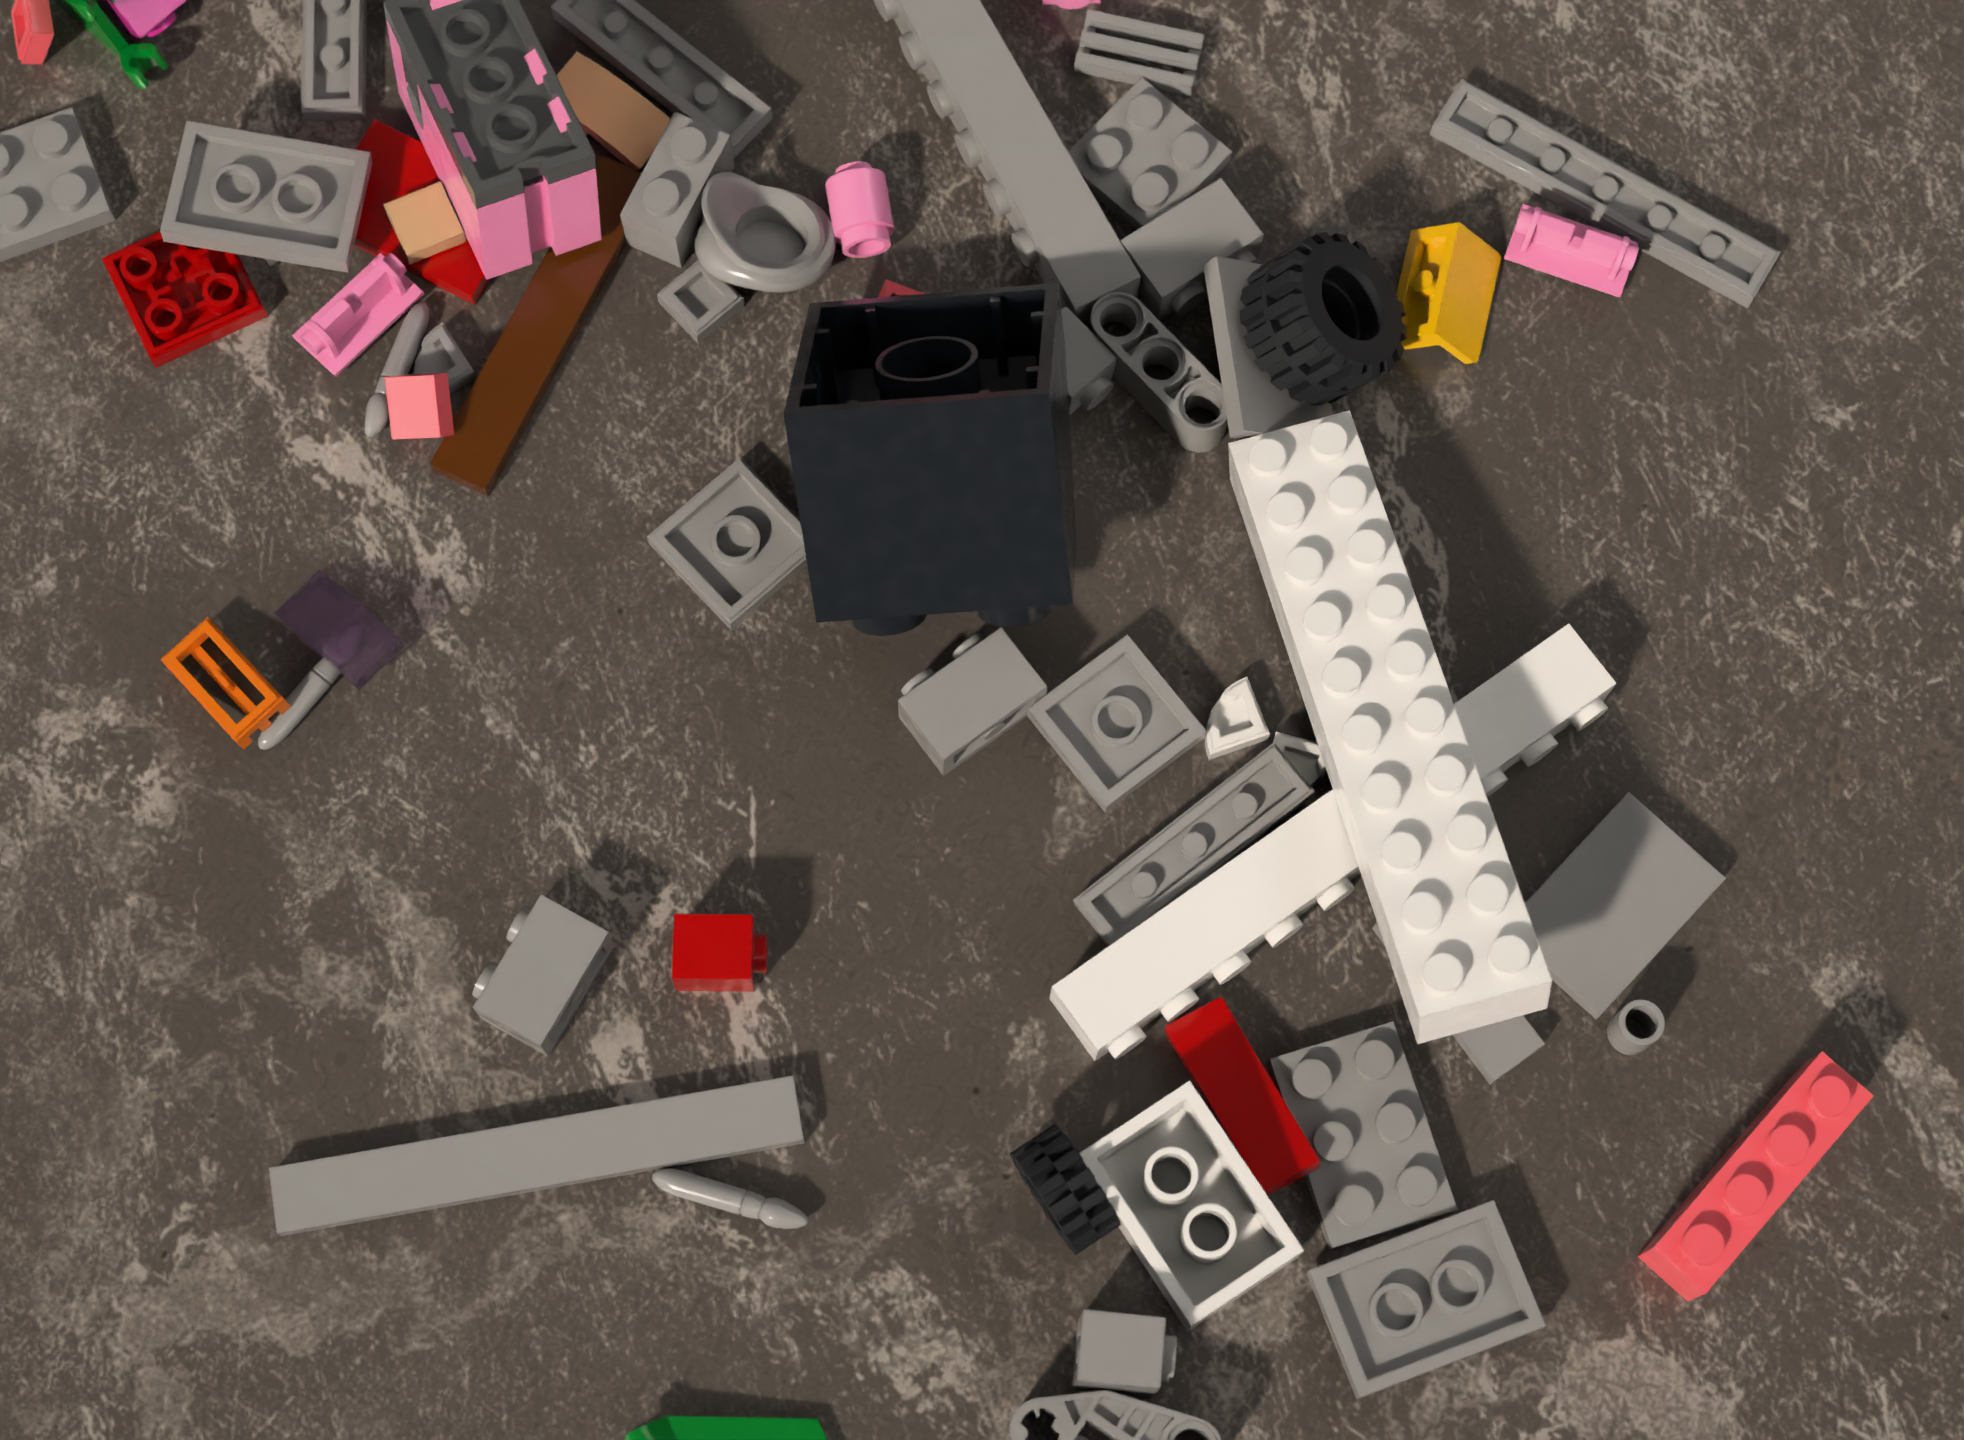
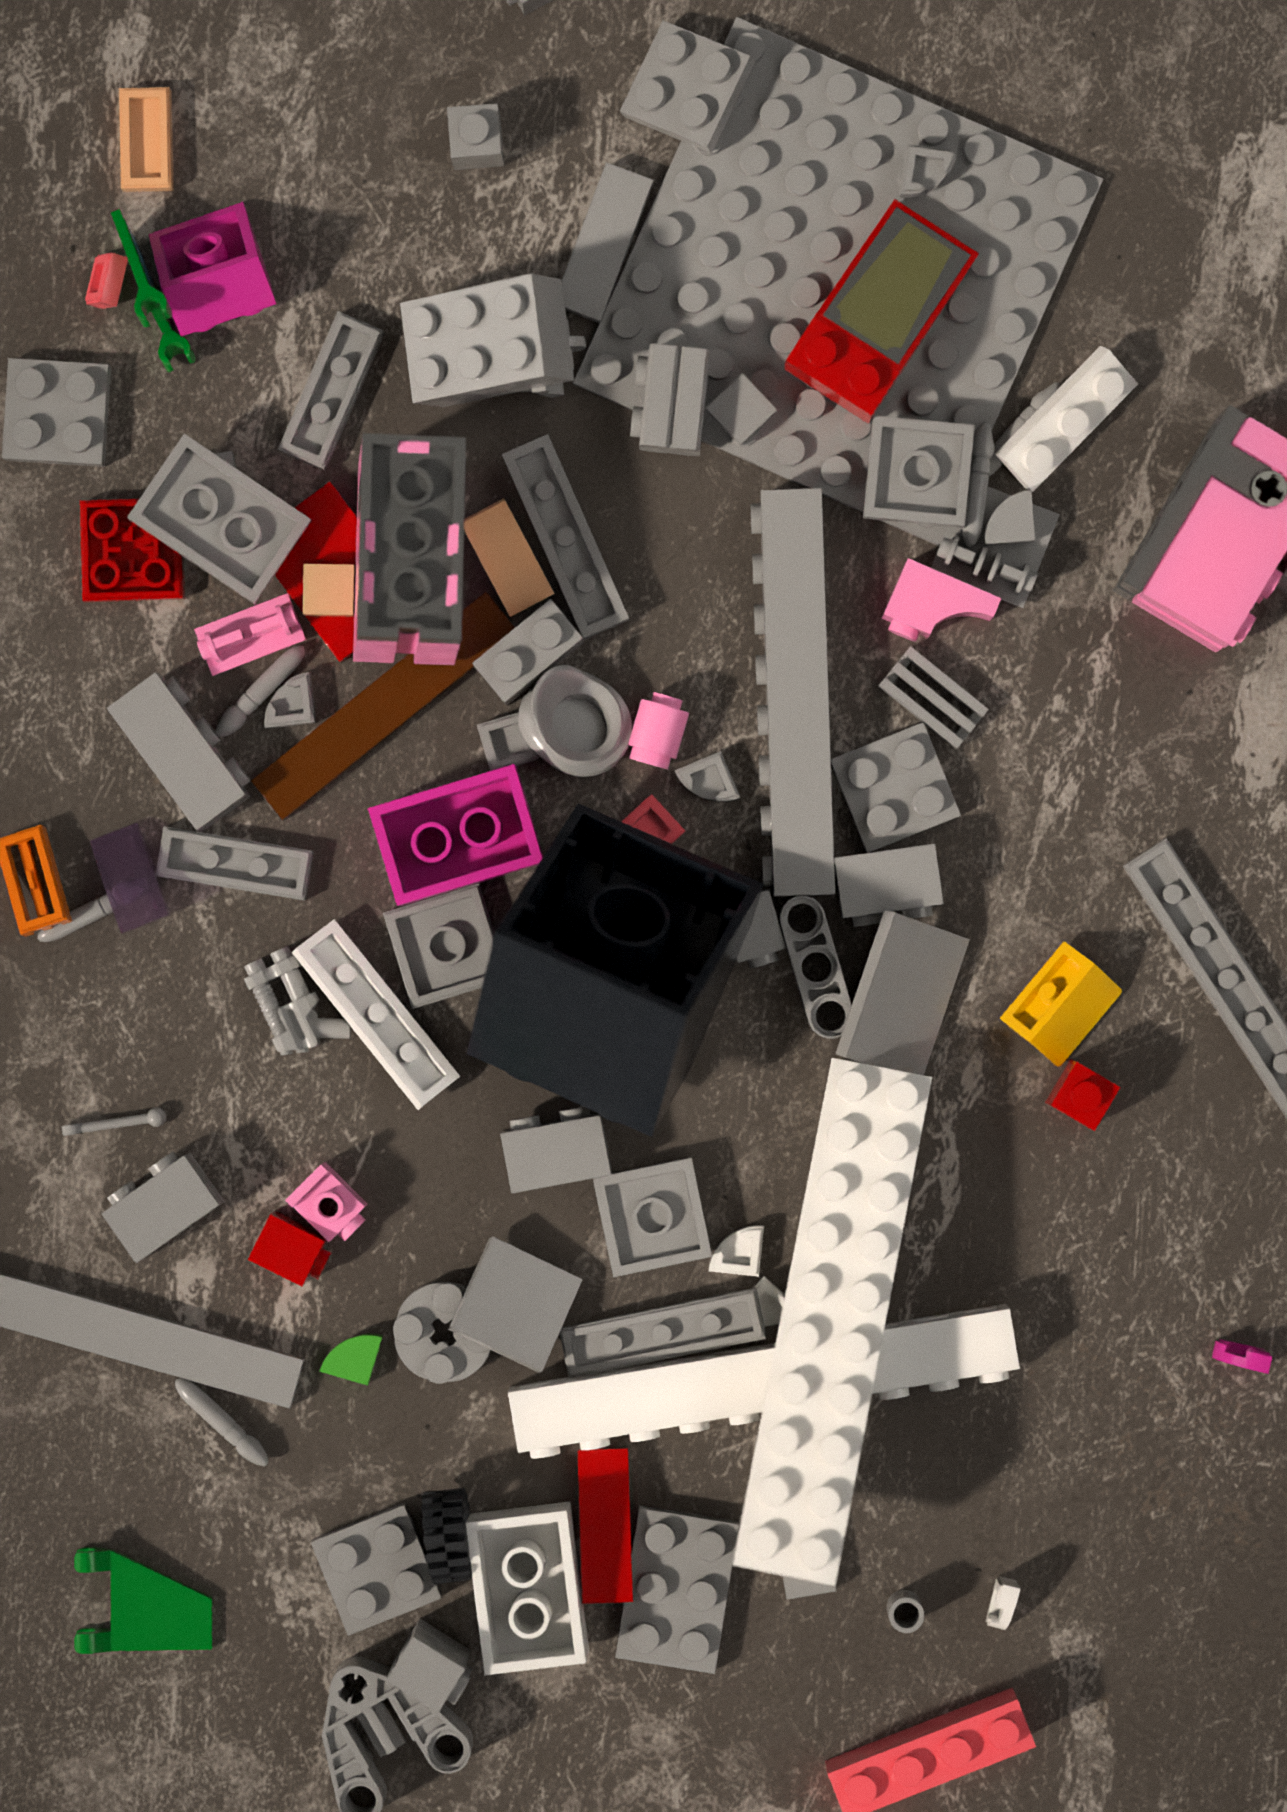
camera: 30 degrees right, 15 degrees up
coral tile [385,373,454,439] -> none
black tyre [1239,232,1407,406] -> none
light grey plate [1306,1200,1546,1400] -> none
bright pink hinge [1504,204,1639,298] -> none
light grey tile [1525,792,1726,1019] -> none
none -> light grey hinge [61,1107,167,1136]
none -> light grey brick [107,672,251,832]
none -> light grey tile [155,826,314,900]
none -> light grey piece [244,946,351,1055]
none -> bright pink brick [285,1162,368,1242]
none -> white plate [292,919,460,1110]
none -> light grey plate [311,1502,443,1636]
none -> bright green tile [319,1333,383,1386]
none -> dark pink brick [368,764,544,906]
none -> light grey plate [393,1281,490,1384]
none -> light grey tile [448,1236,583,1373]
none -> light grey tile [675,751,740,802]
none -> white tile [985,1576,1020,1630]
none -> red brick [1045,1059,1121,1131]
none -> dark pink tile [1212,1339,1272,1374]

